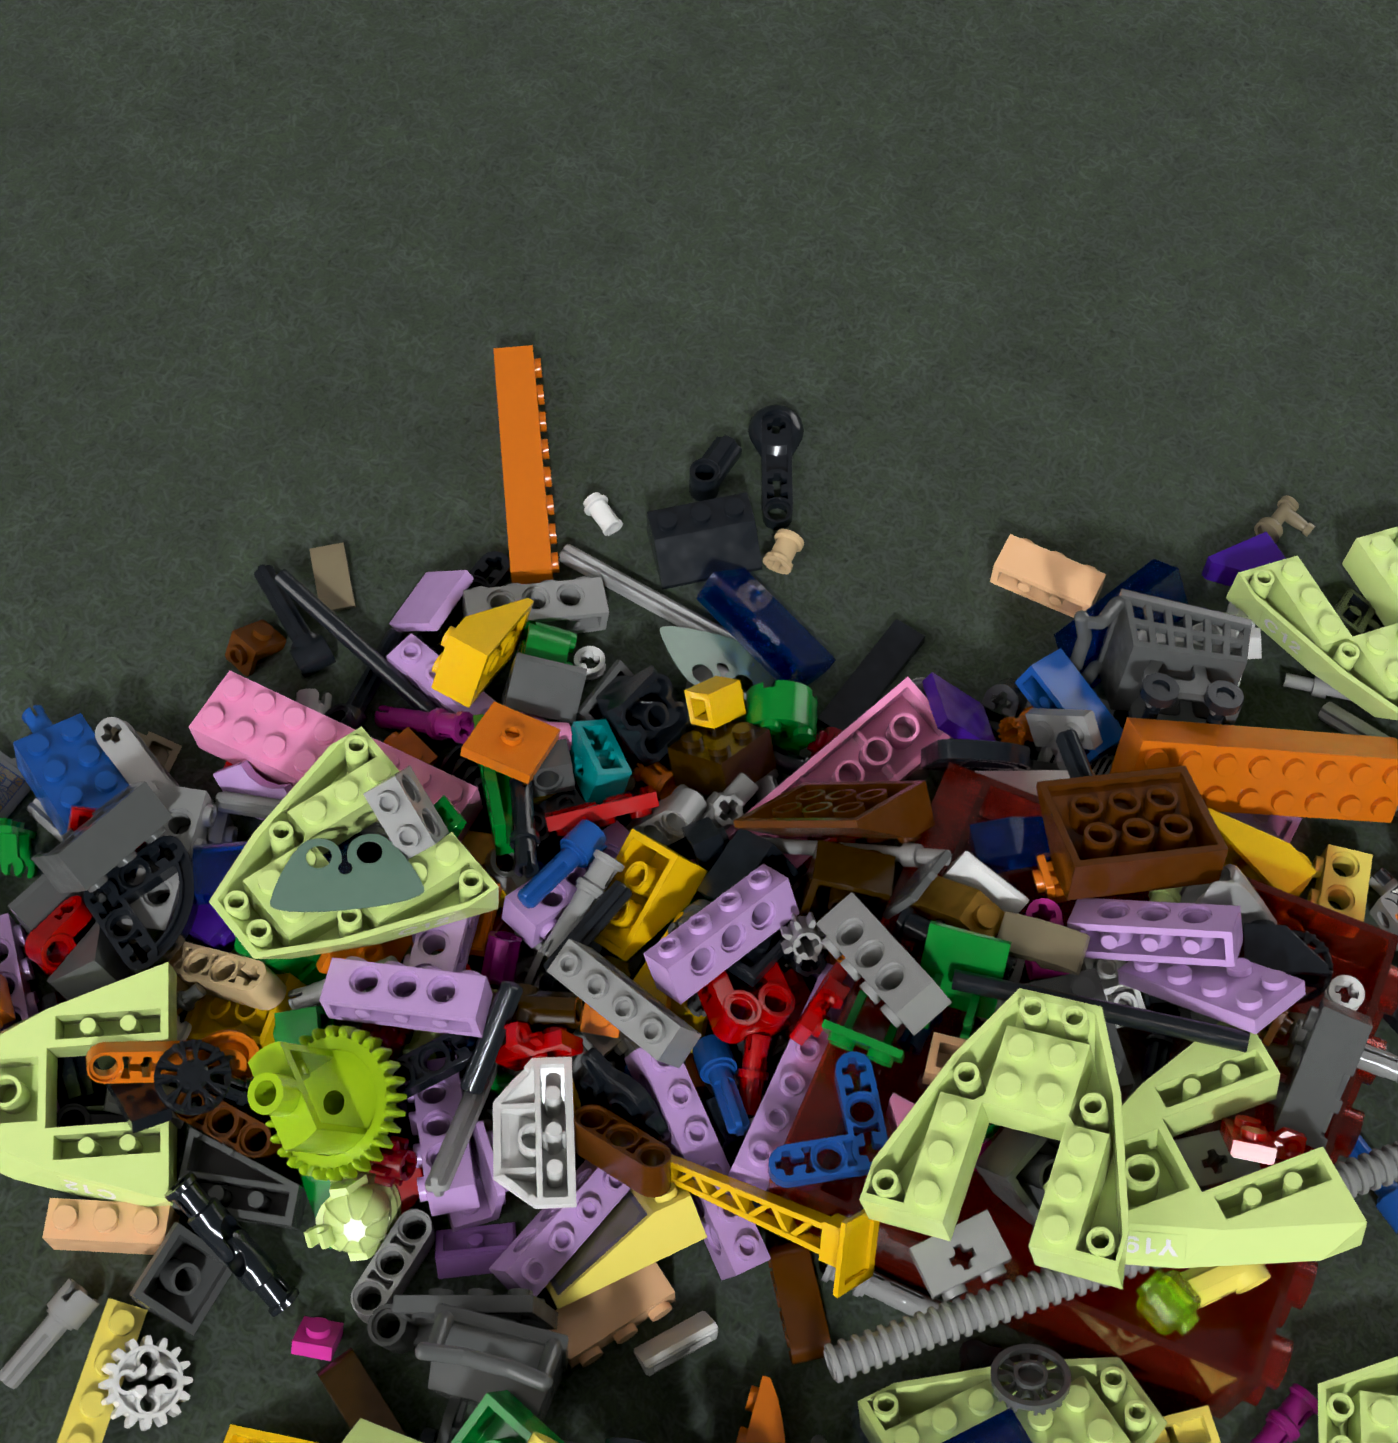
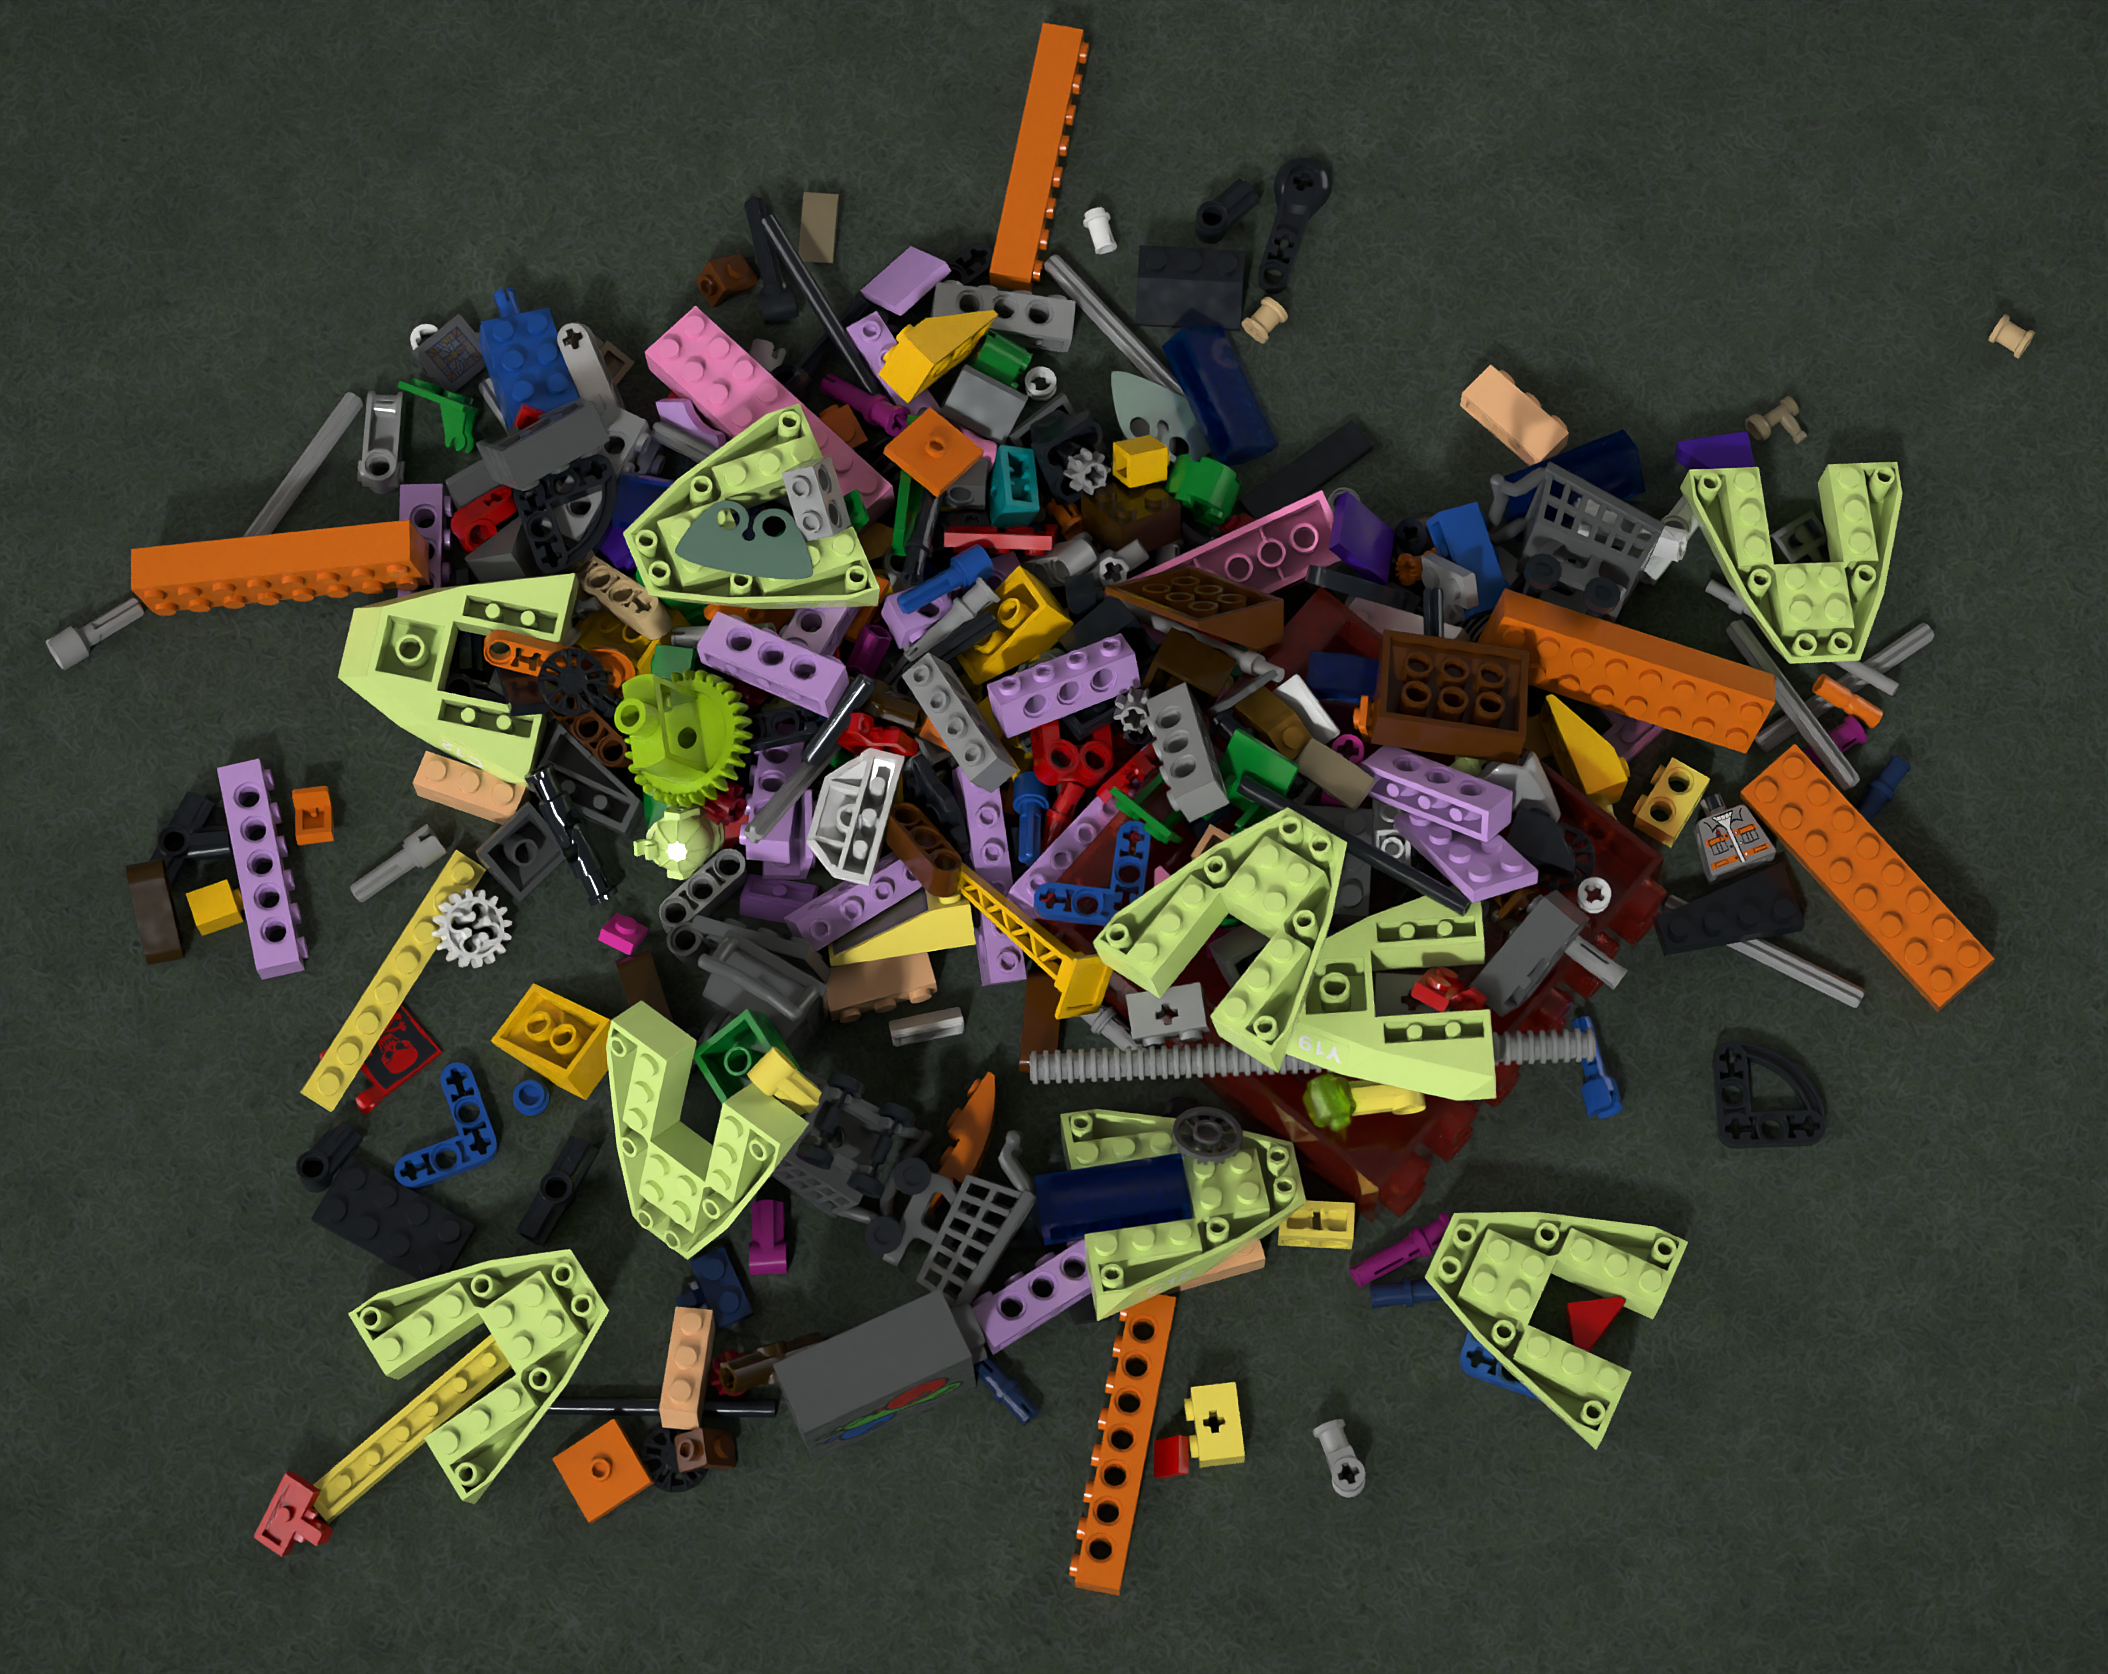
camera: 20 degrees right, 10 degrees up
none -> light grey gear [1063,448,1111,495]

